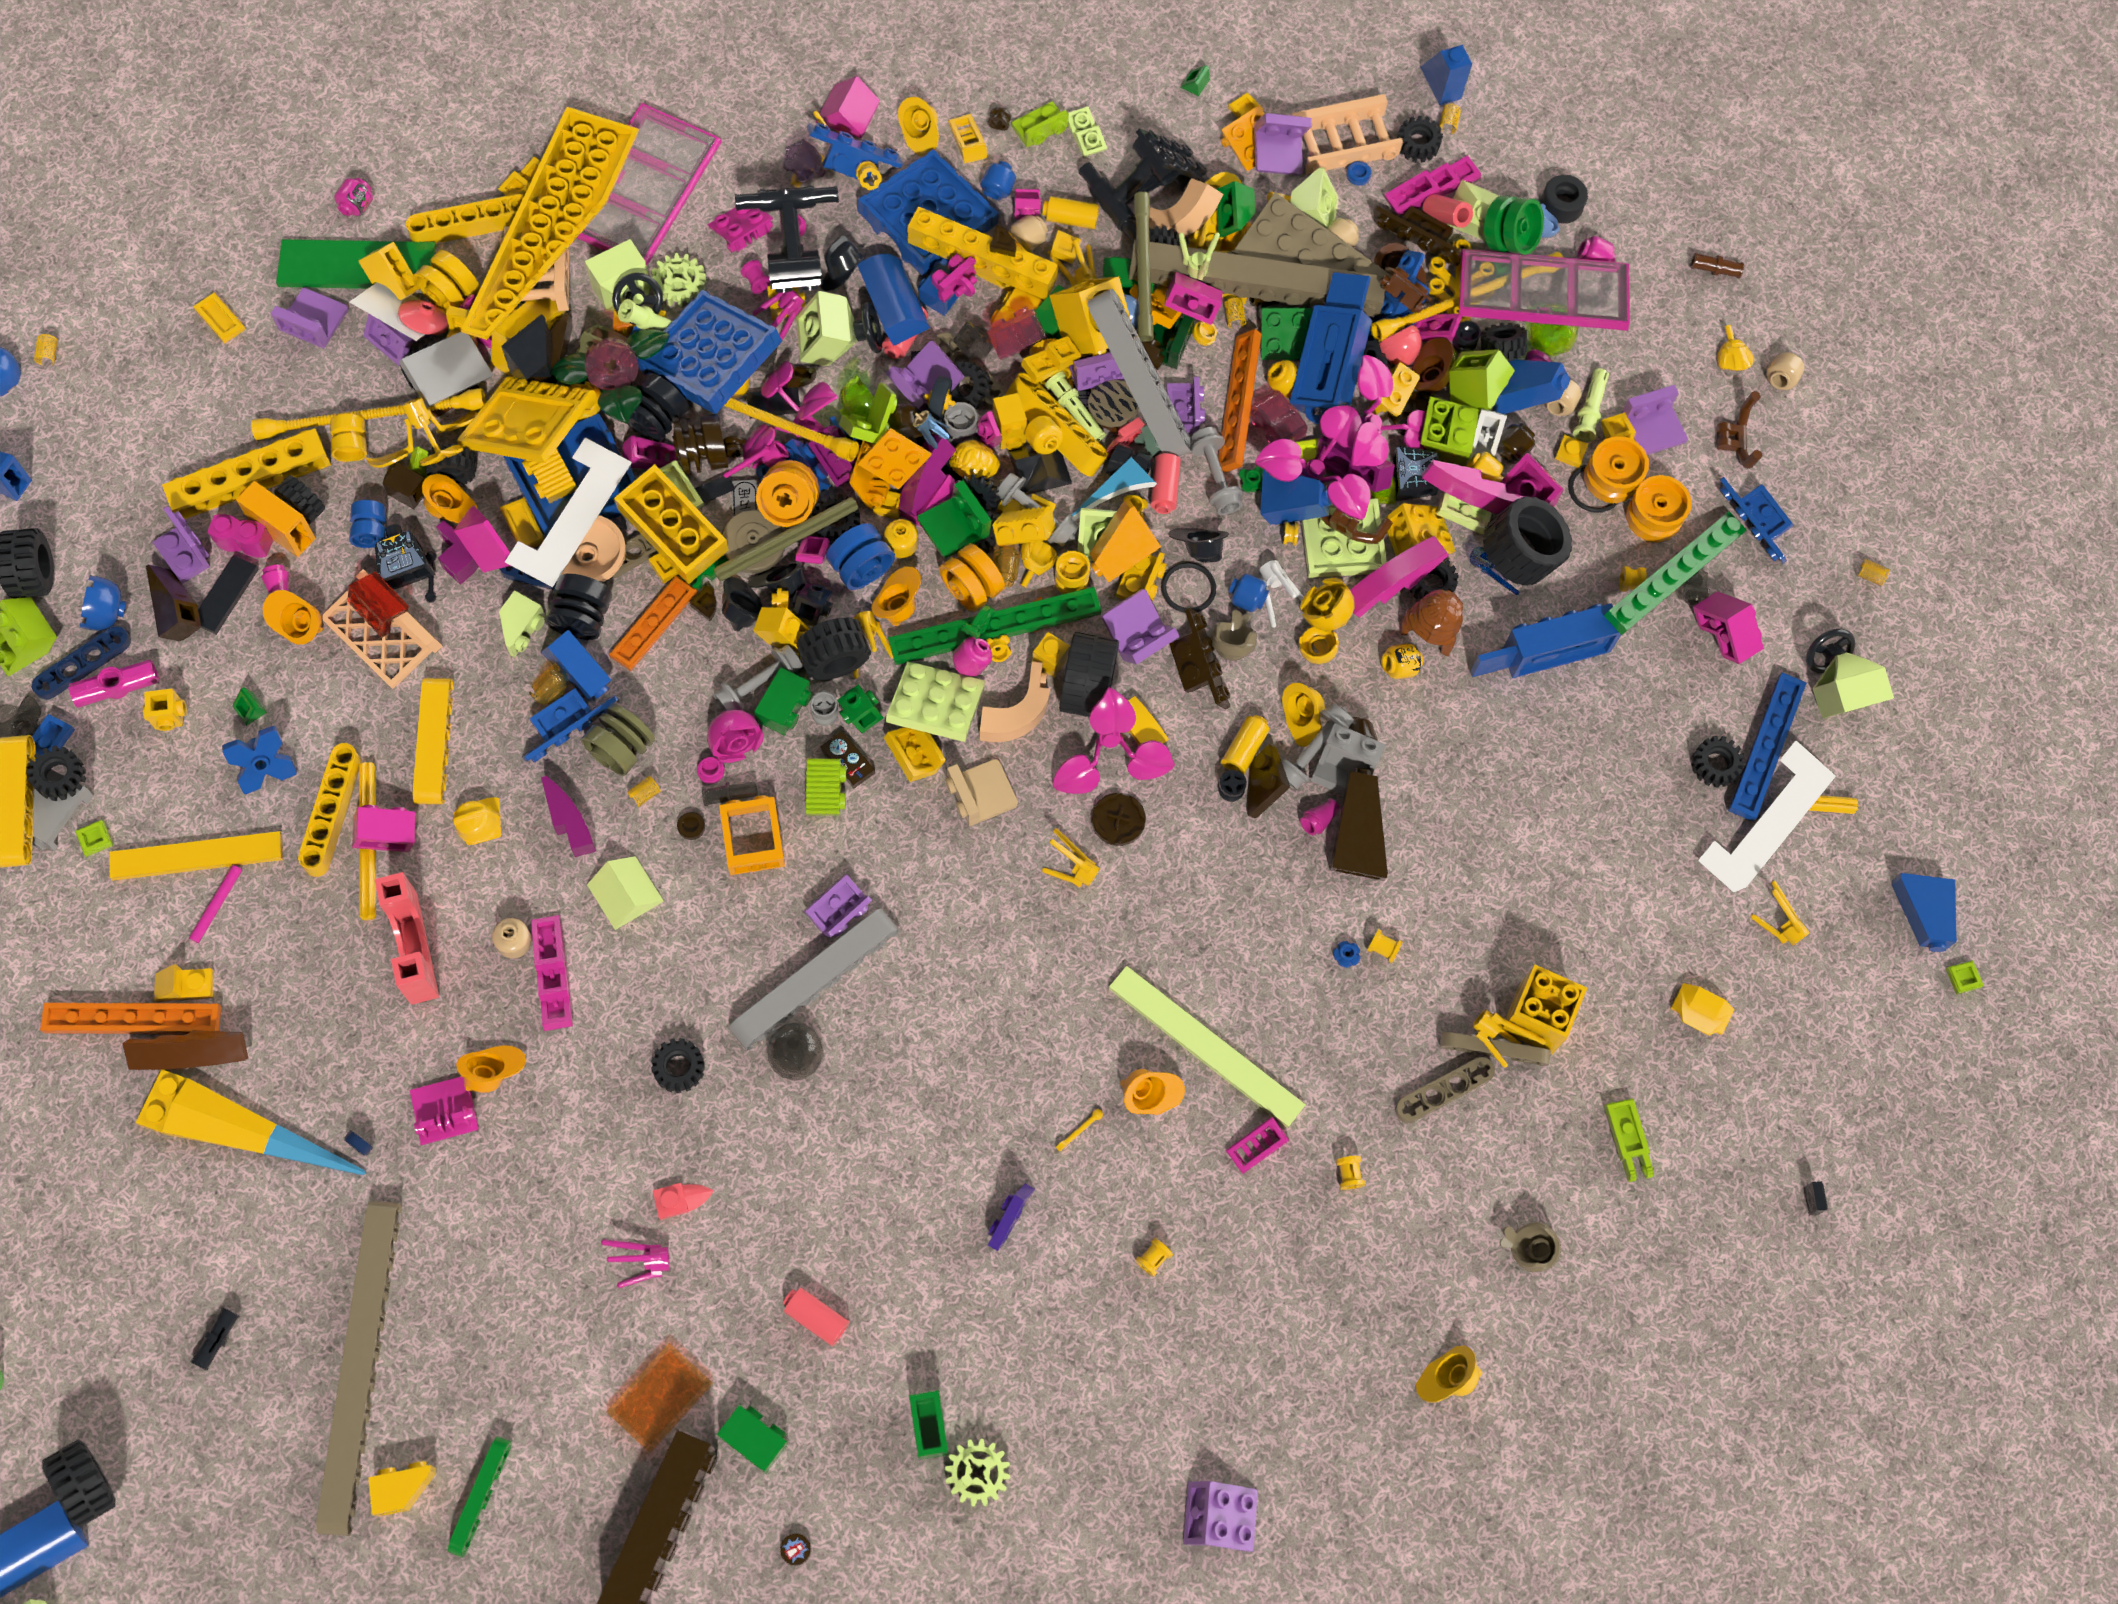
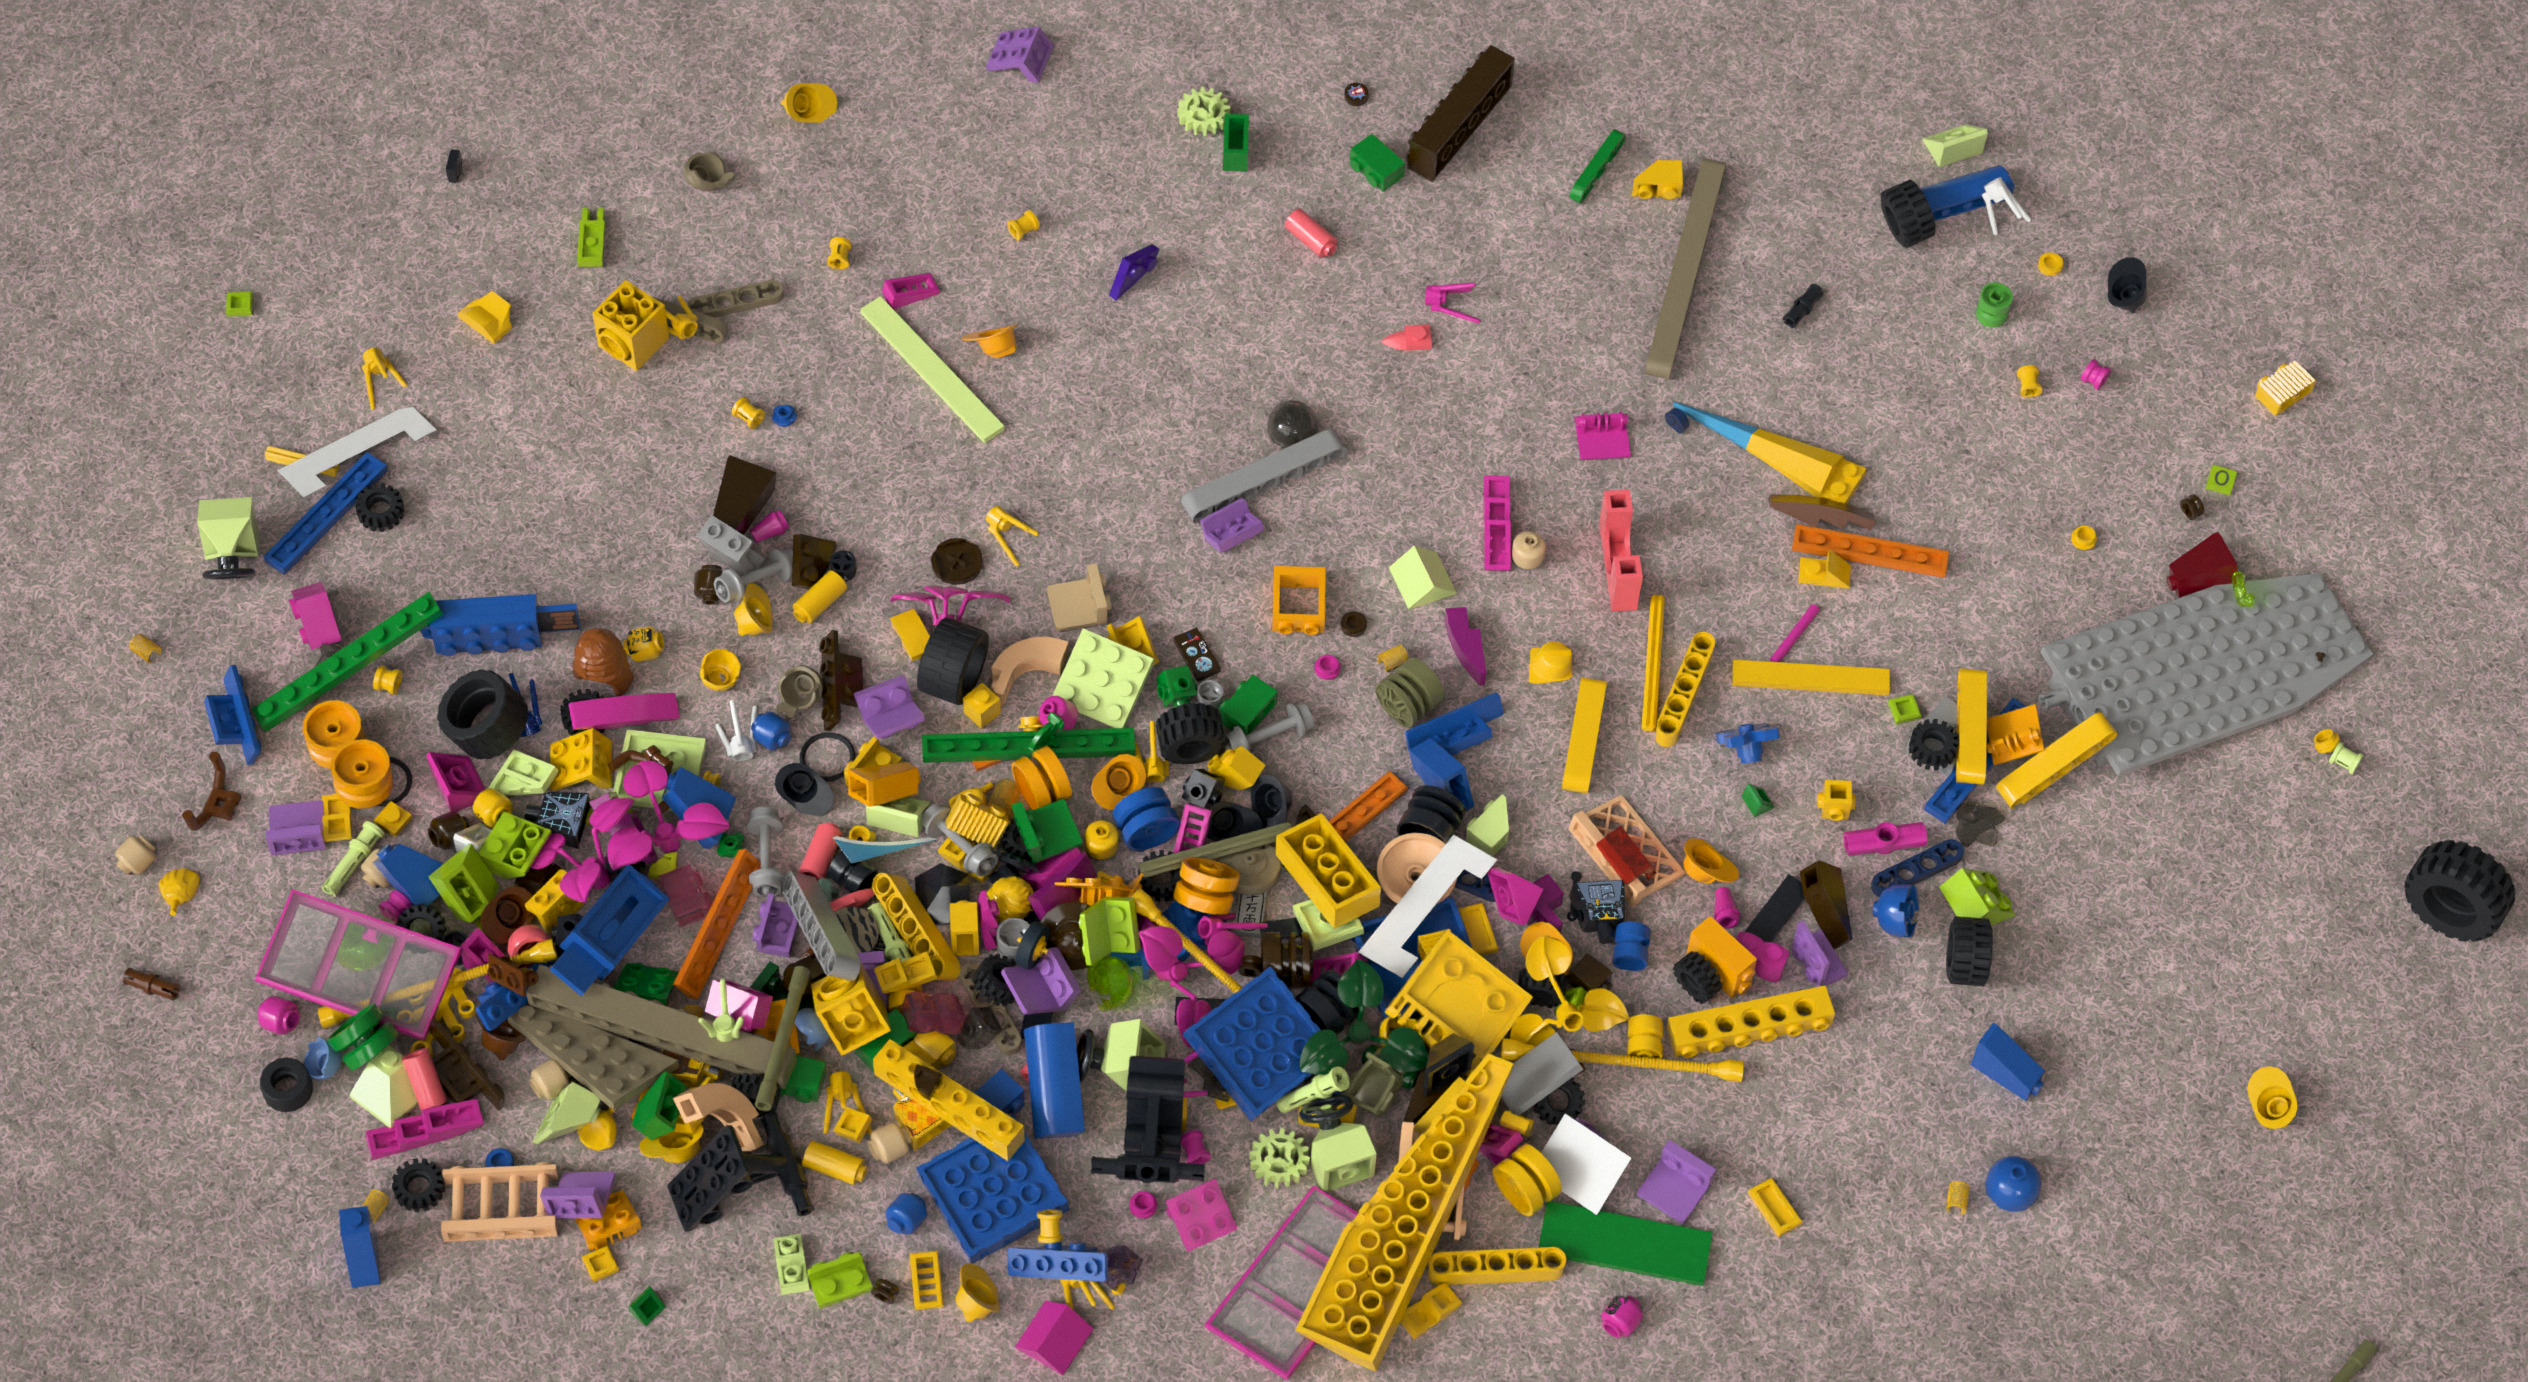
camera: 165 degrees left, 10 degrees down
dark pink brick [352,805,415,852] -> none
yellow arch [358,242,419,301] -> none
coral dish [398,300,449,335] -> none
light orange piece [456,1045,526,1093] -> none
clear yellow hair [529,662,568,704] -> none
clear pink plate [585,338,639,391] -> none
clear orange tile [606,1343,713,1454] -> none
black tyre [651,1038,705,1093] -> none
clear smoke axle [702,781,758,806] -> none
dark pink cylinder [707,710,764,763] -> none
yellow plate [772,588,789,609] -> none
dark brown tile [787,367,816,388] -> none
lime brick [806,759,846,816] -> none
black piece [820,236,867,291] -> none
flat silver piece [913,410,950,449] -> none
dark pink hips [932,254,977,302] -> none
dark pink brick [1015,189,1041,220] -> none
yellow head [1025,416,1063,455] -> none
yellow wheel [1055,551,1090,594] -> none
yellow hinge [1056,1109,1103,1152] -> none
yellow head [1268,360,1299,398] -> none
yellow cylinder [1300,578,1354,632] -> none
dark pink slope [1422,460,1525,514] -> none
blue slope [1892,873,1957,952] -> none

